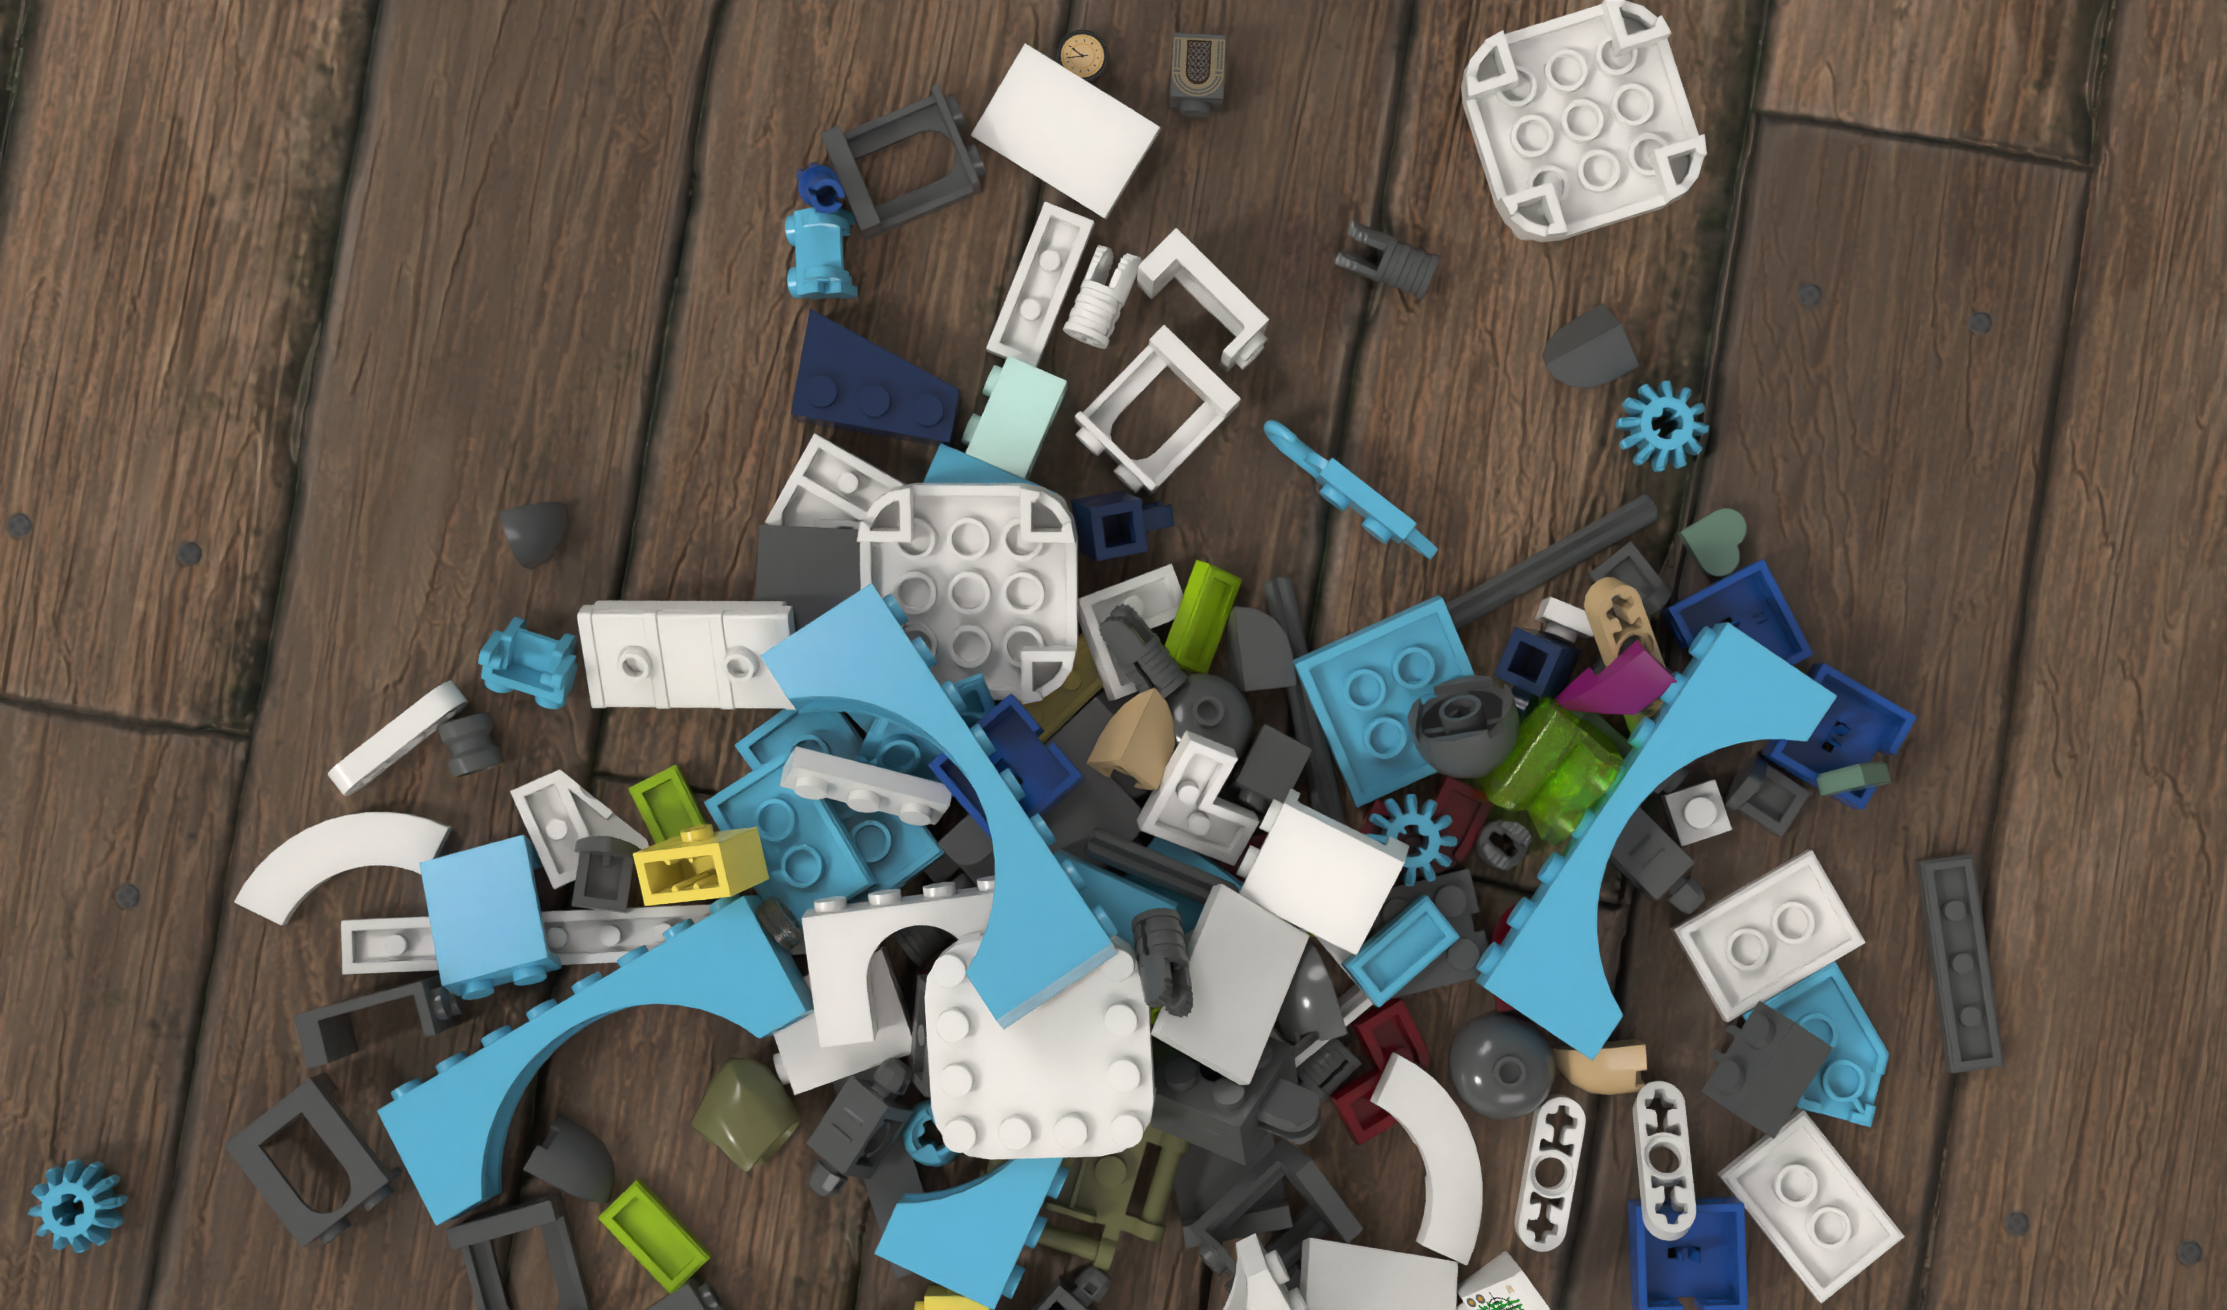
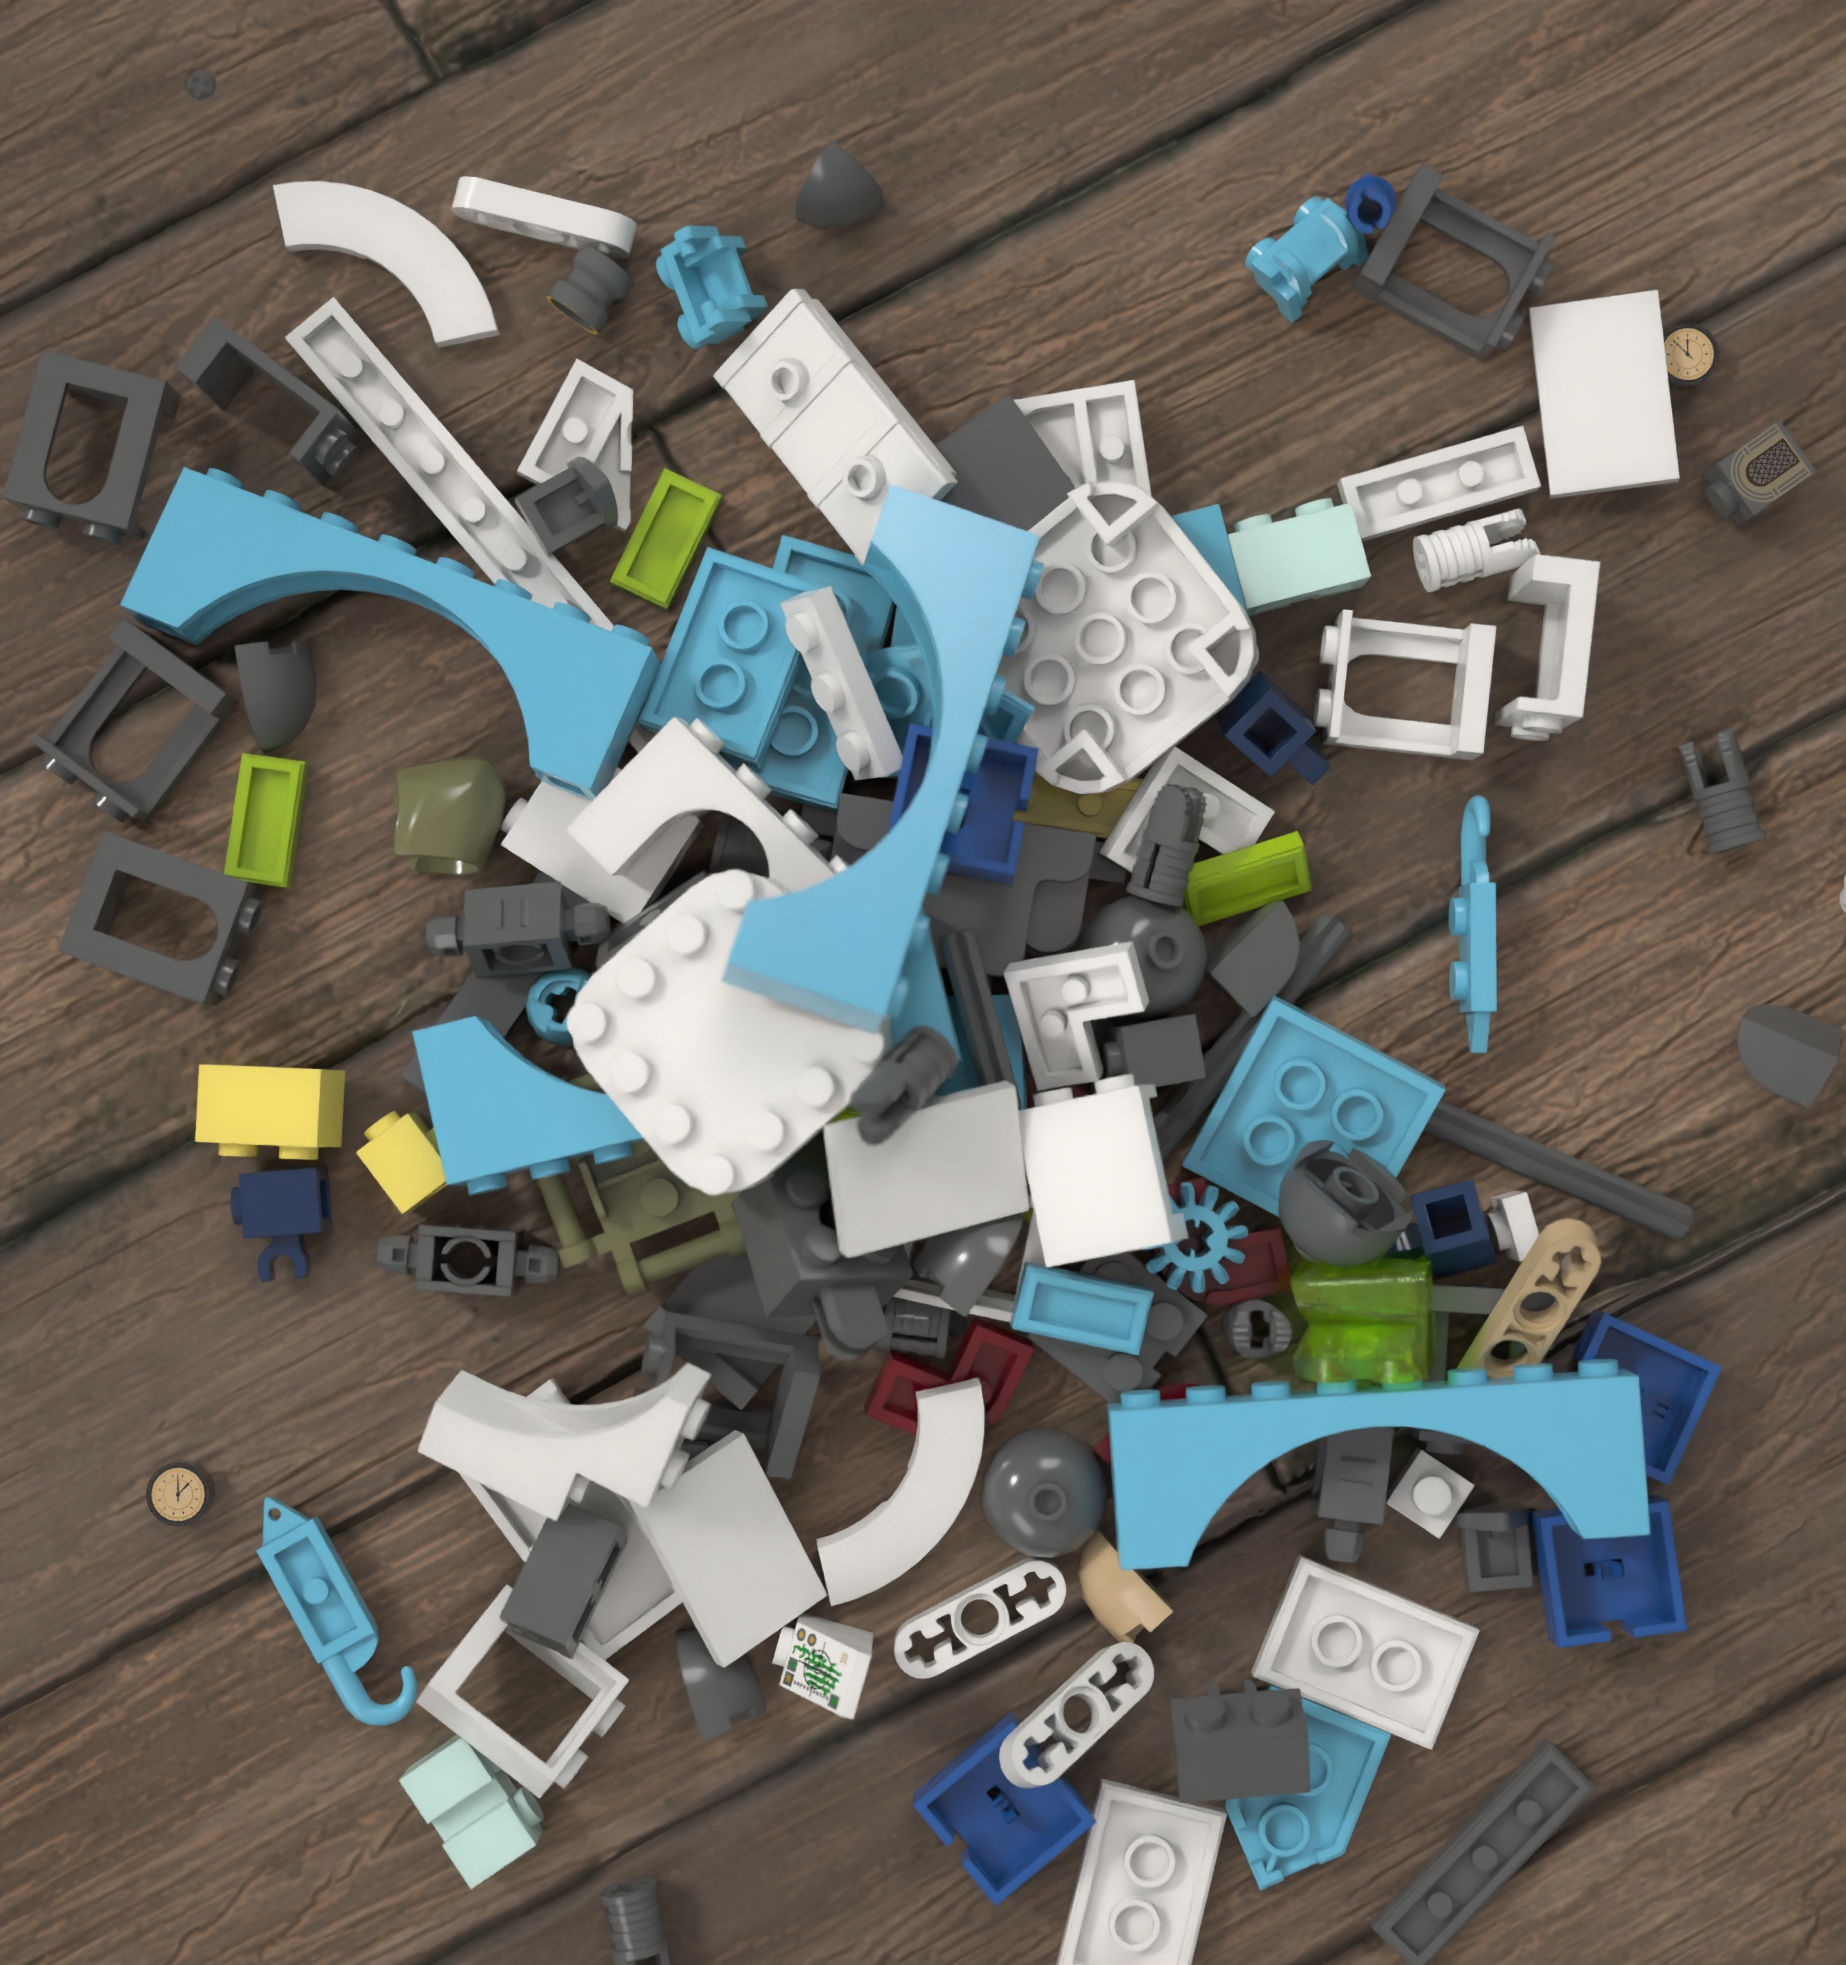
camera: 50 degrees right, 0 degrees up
medium azure panel [419,835,562,1000] -> none
light yellow brick [633,824,769,906] -> none
clear smoke tile [756,896,804,951] -> none
dark blue wedge [791,309,963,448] -> none
tan brick [1086,688,1175,790] -> none
magenta slope [1555,640,1677,715] -> none
dark grey tile [1586,541,1673,621] -> none
medium azure gear [1615,381,1709,472] -> none
sand green tile [1677,508,1747,578] -> none
sand green tile [1816,761,1891,797] -> none

